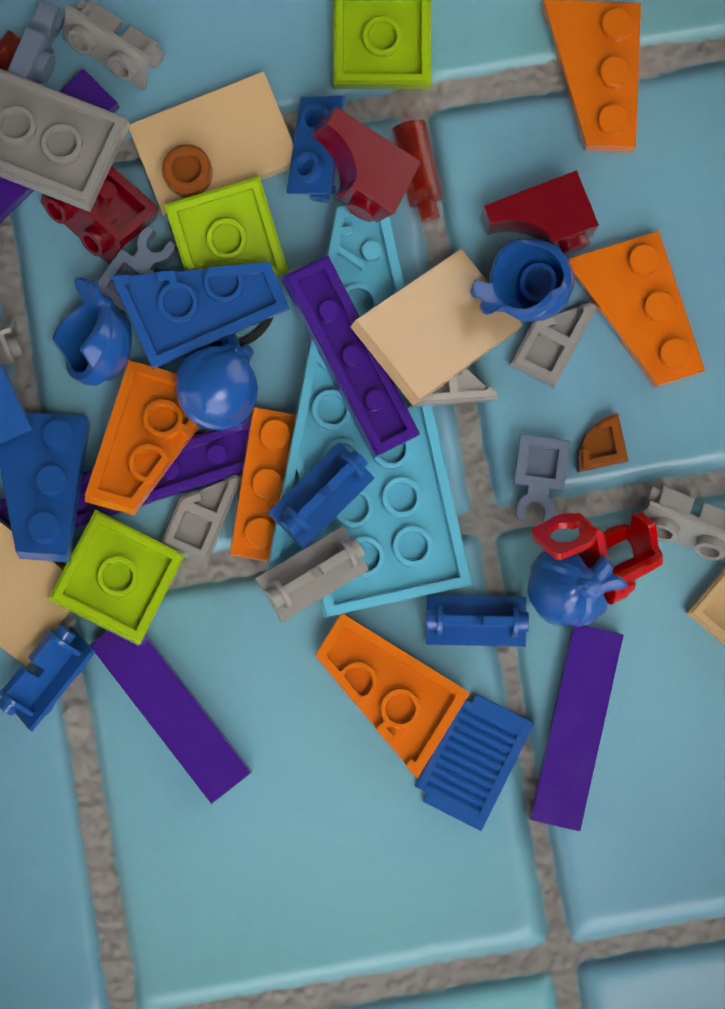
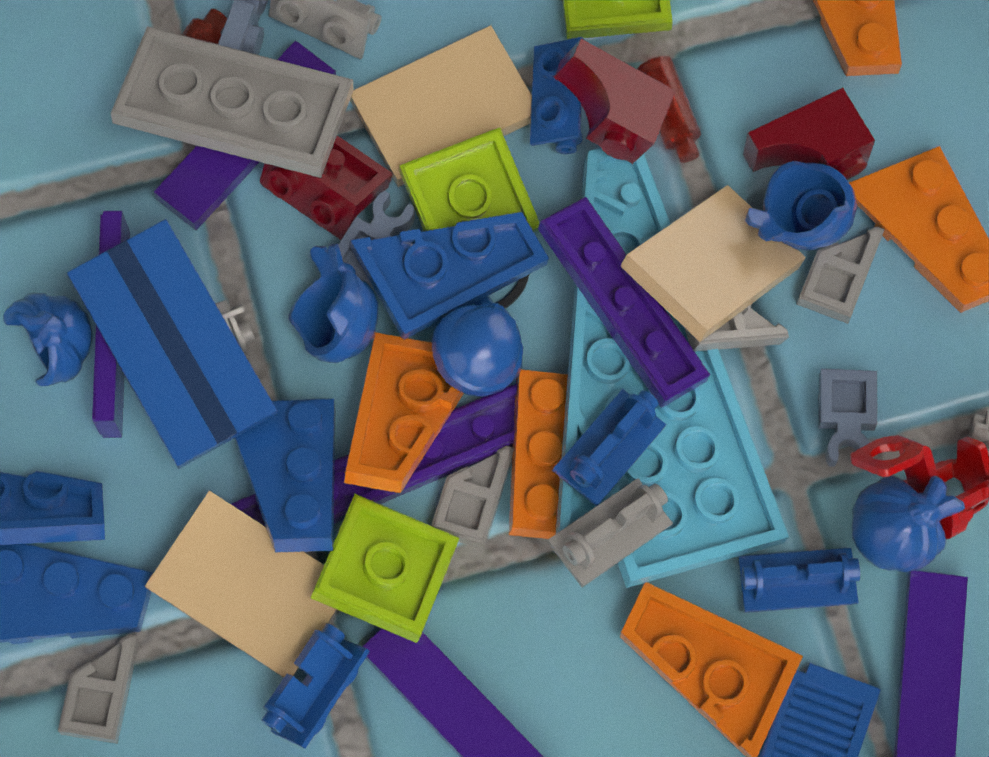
camera: 10 degrees left, 15 degrees down
dark orange tile [162,144,213,198] -> none
dark orange tile [577,413,629,473] -> none

